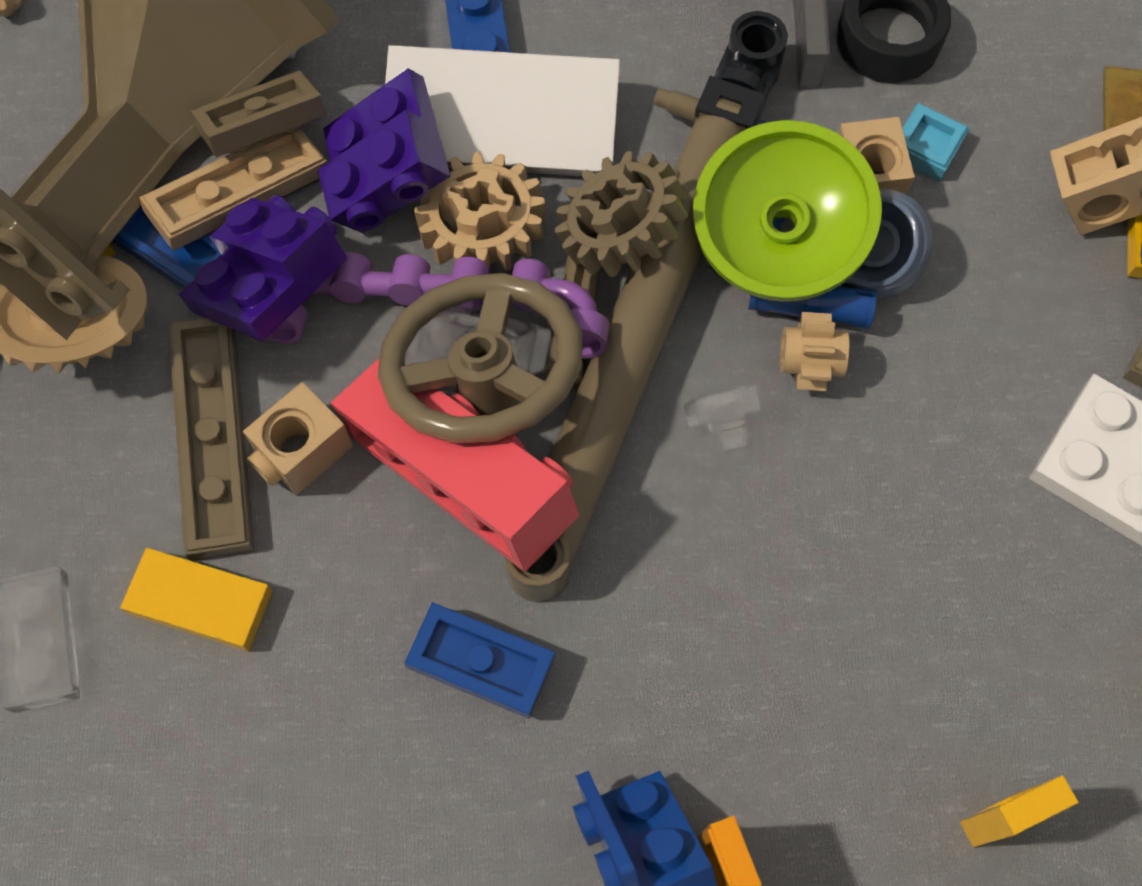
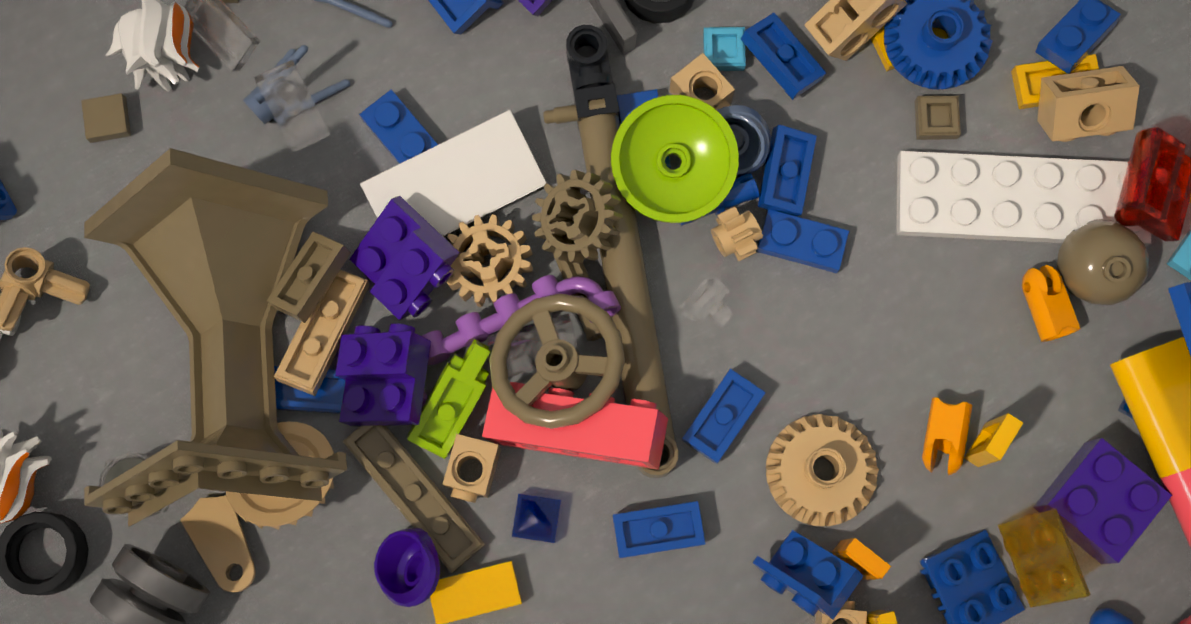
camera: 30 degrees left, 10 degrees up
none -> dark purple hat [374,528,440,607]
none -> lime hinge [407,339,491,459]
none -> clear blue tile [512,494,561,544]
none -> blue plate [682,368,766,464]
none -> blue plate [740,12,826,100]
none -> blue plate [756,209,849,273]
none -> blue plate [758,124,817,216]
none -> tan gear [766,414,879,527]
none -> light orange piece [922,397,973,476]

